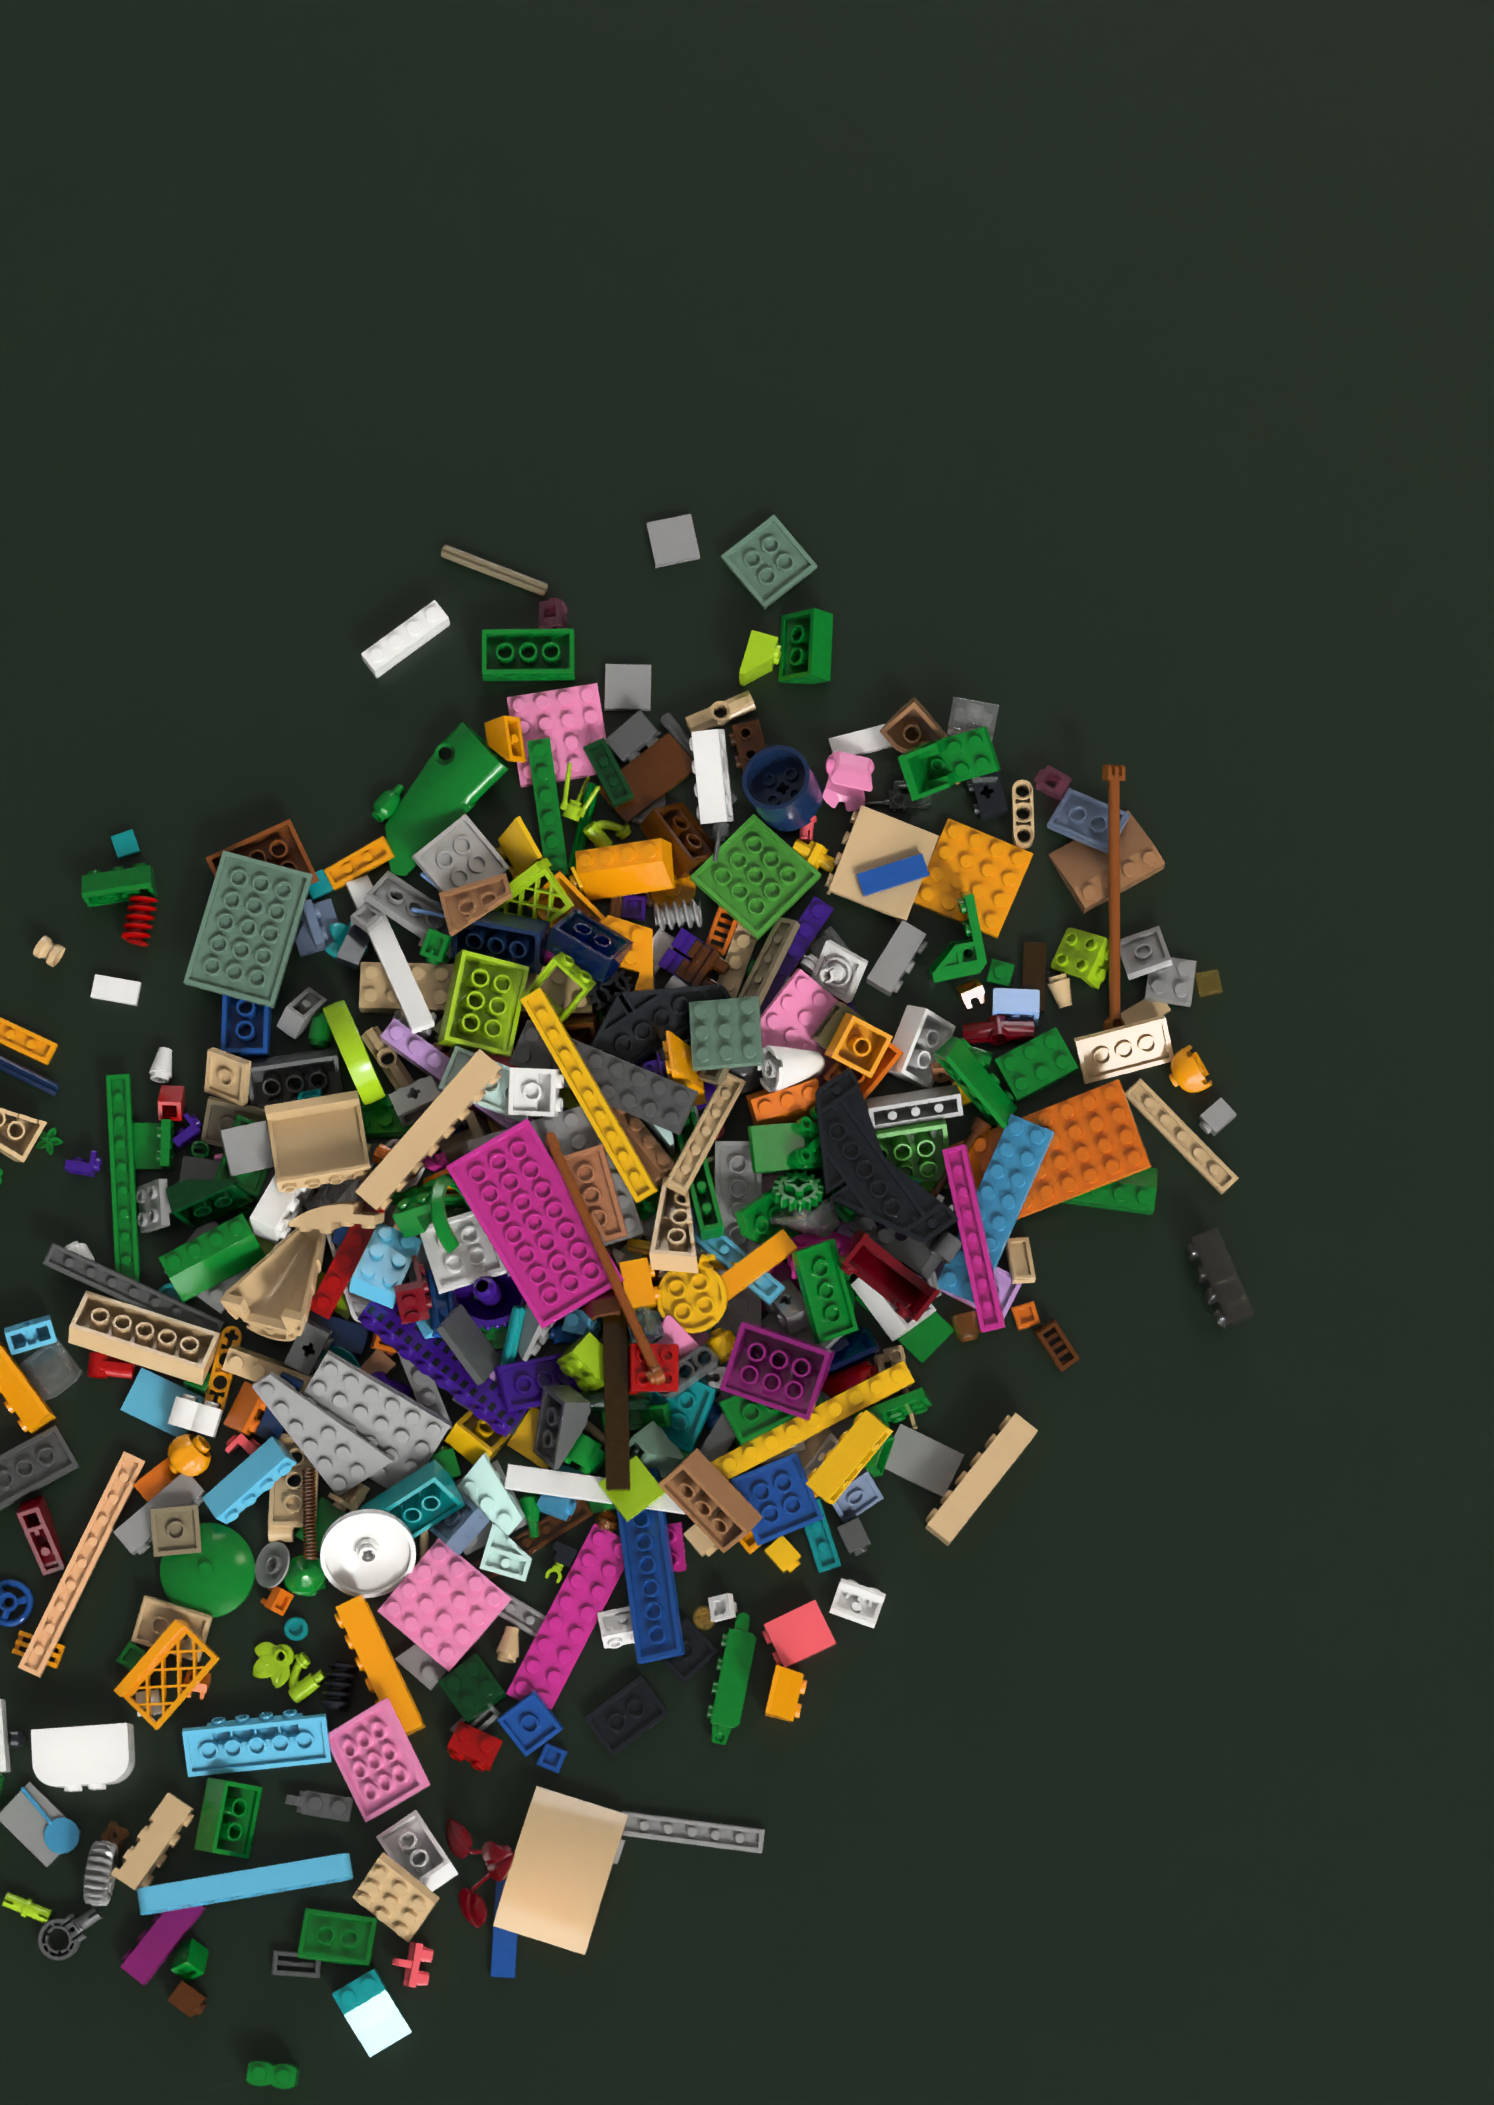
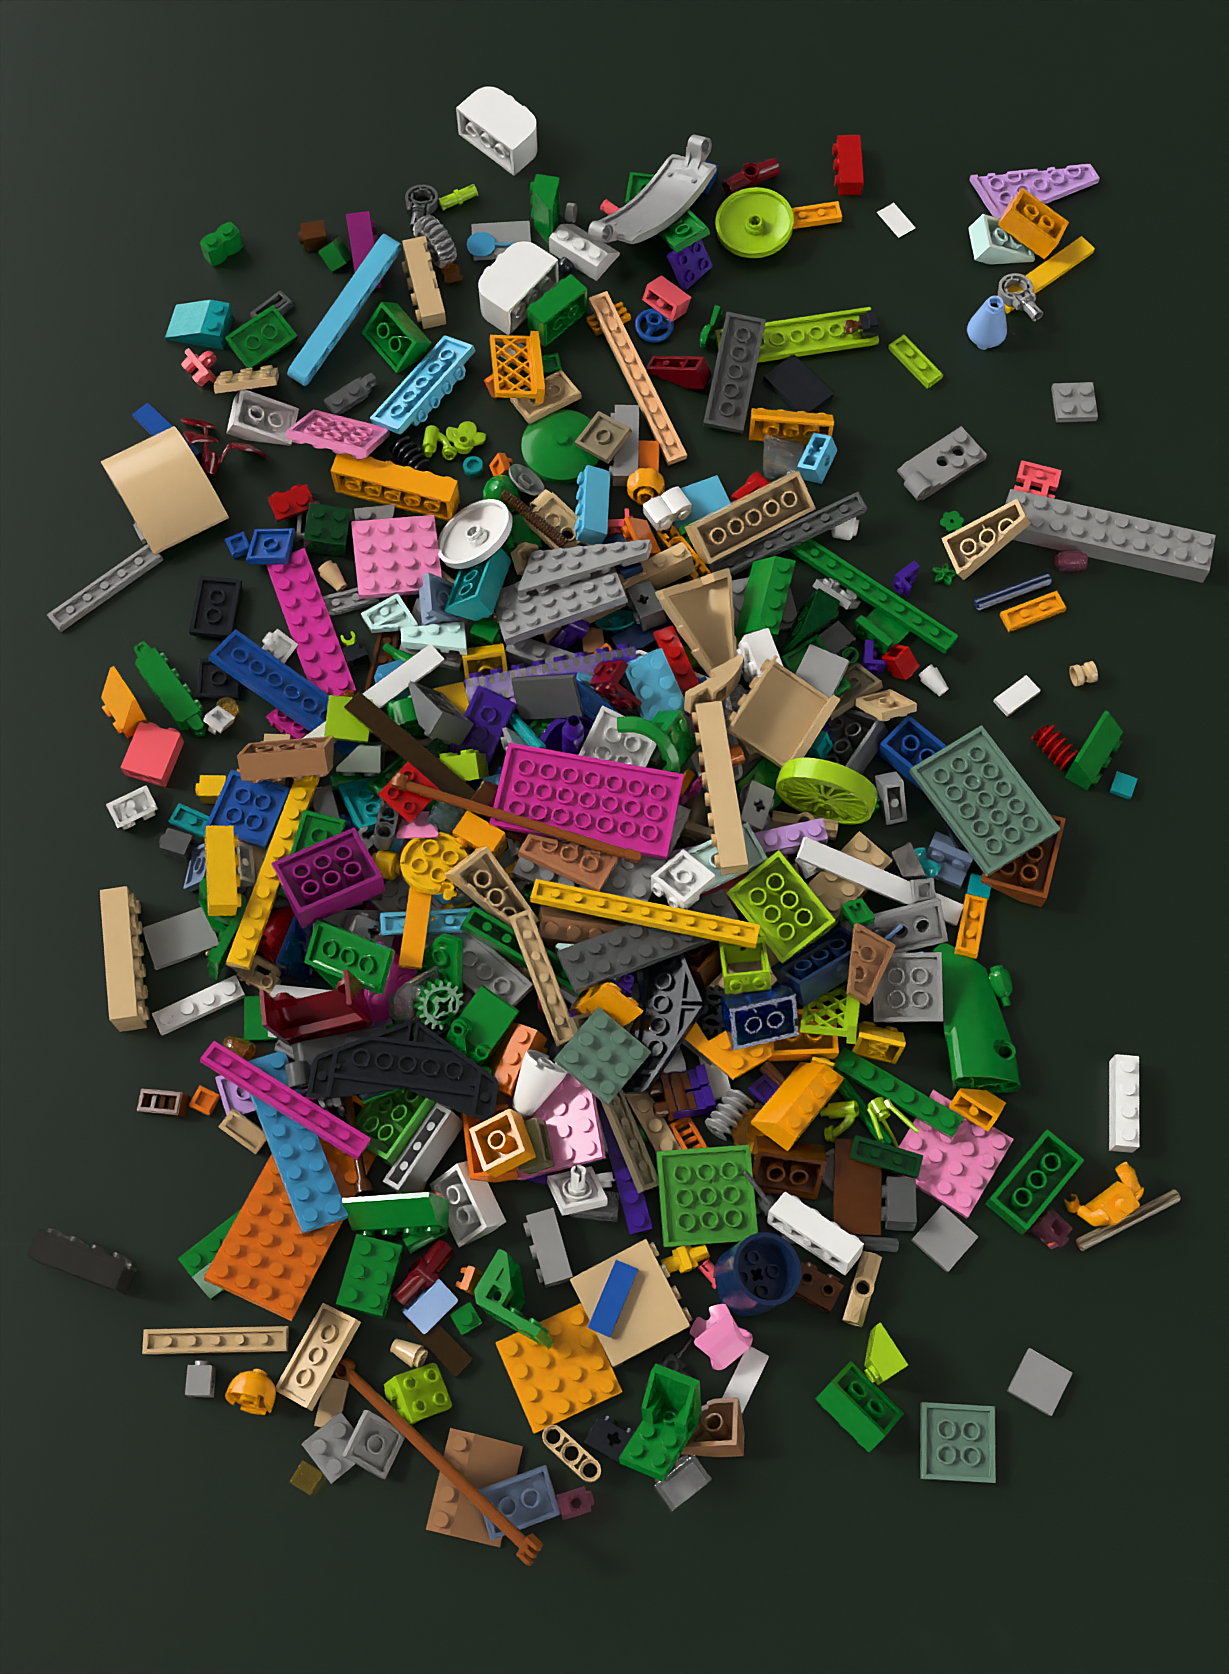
camera: 130 degrees right, 10 degrees down
none -> white plate [152,975,245,1036]
none -> green brick [527,274,588,347]
none -> light orange torso [1064,1162,1144,1227]

